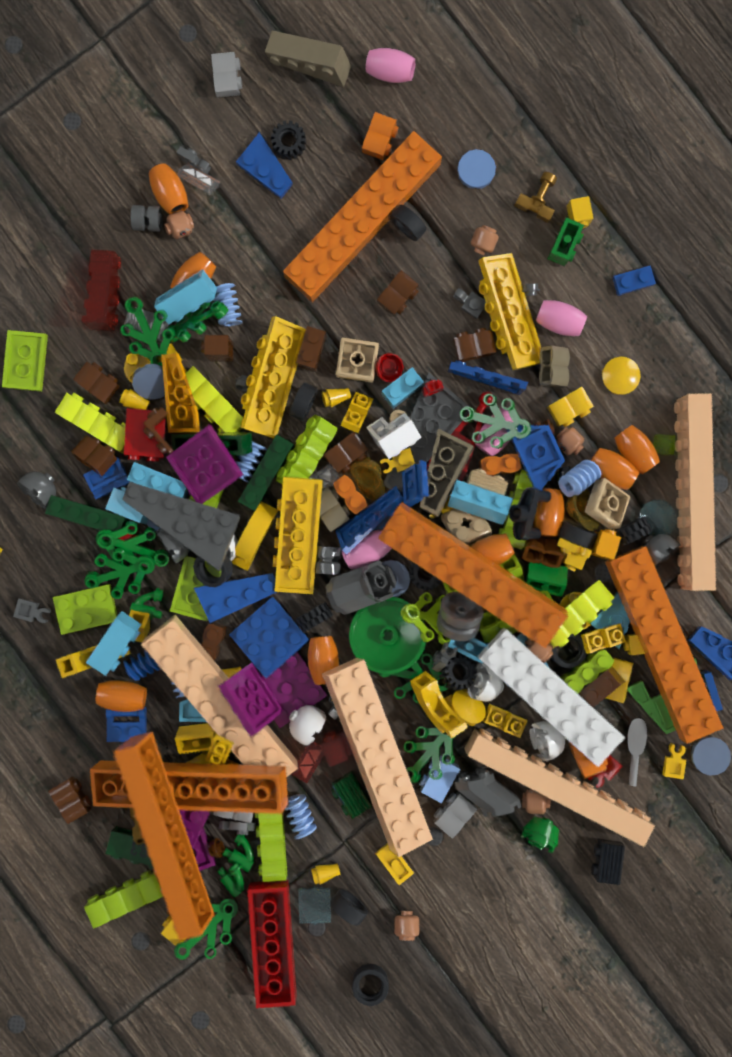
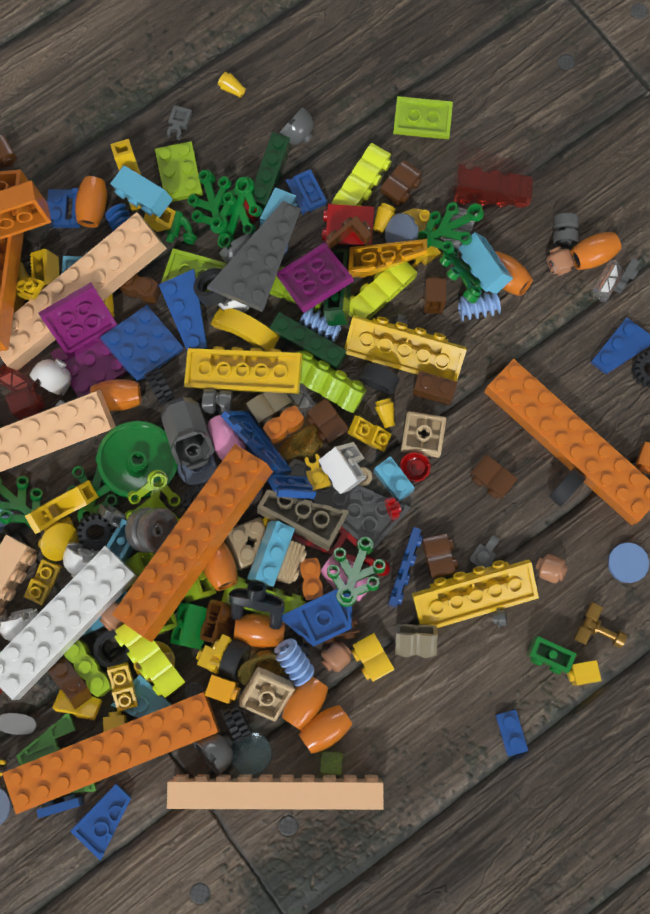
camera: 90 degrees right, 10 degrees down
reddish brown brick [71,435,117,476] -> none
medium azure brick [127,462,189,499] -> none
bright pink piece [536,300,587,336] -> none
yellow dish [602,357,640,395] -> none

